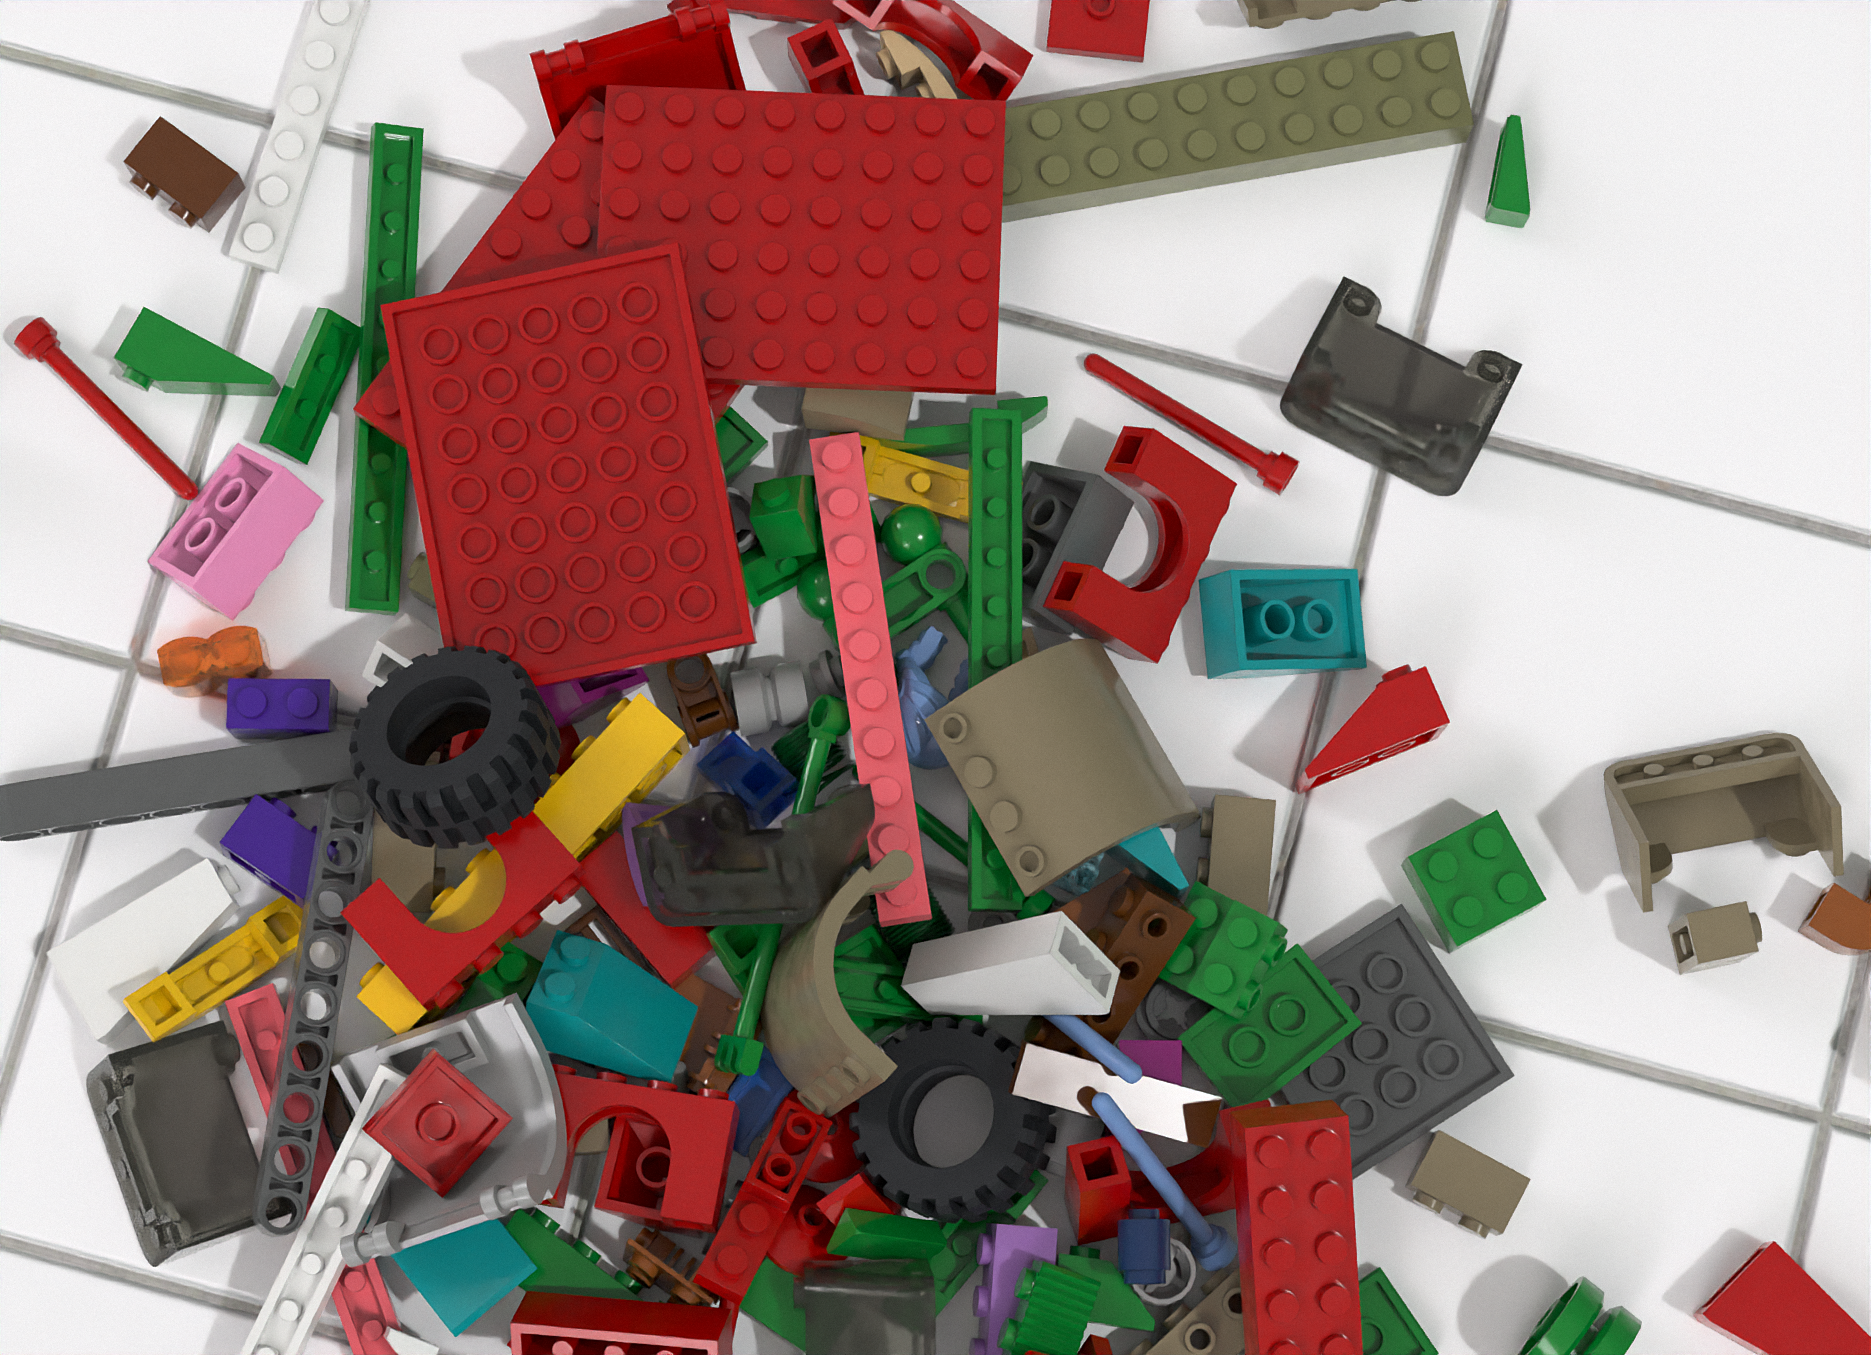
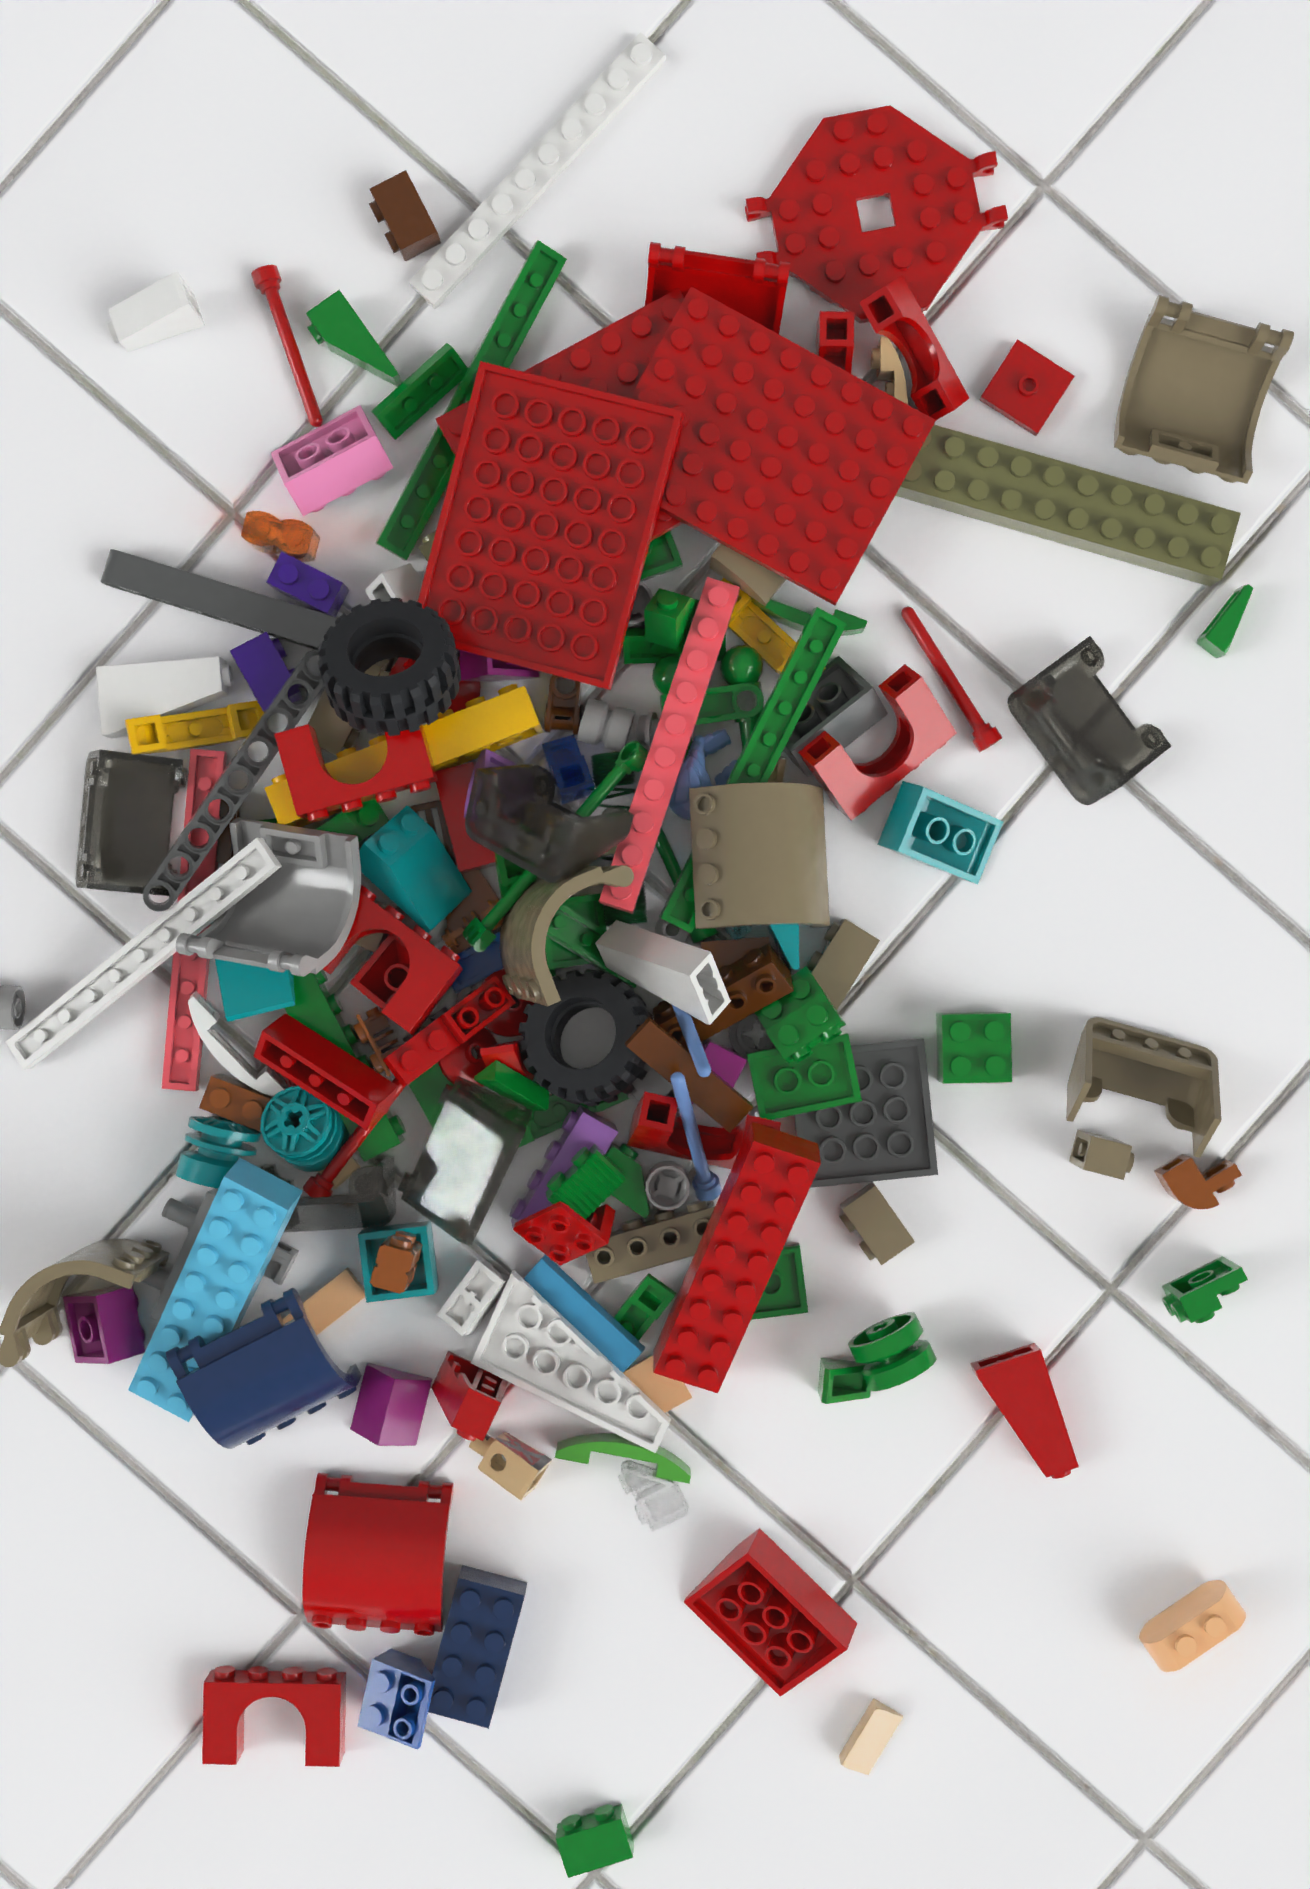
camera: 30 degrees right, 10 degrees up
red plate [362,1048,513,1198] -> none
dark blue brick [1117,1209,1171,1285] -> none
red slope [1295,664,1450,795] -> none

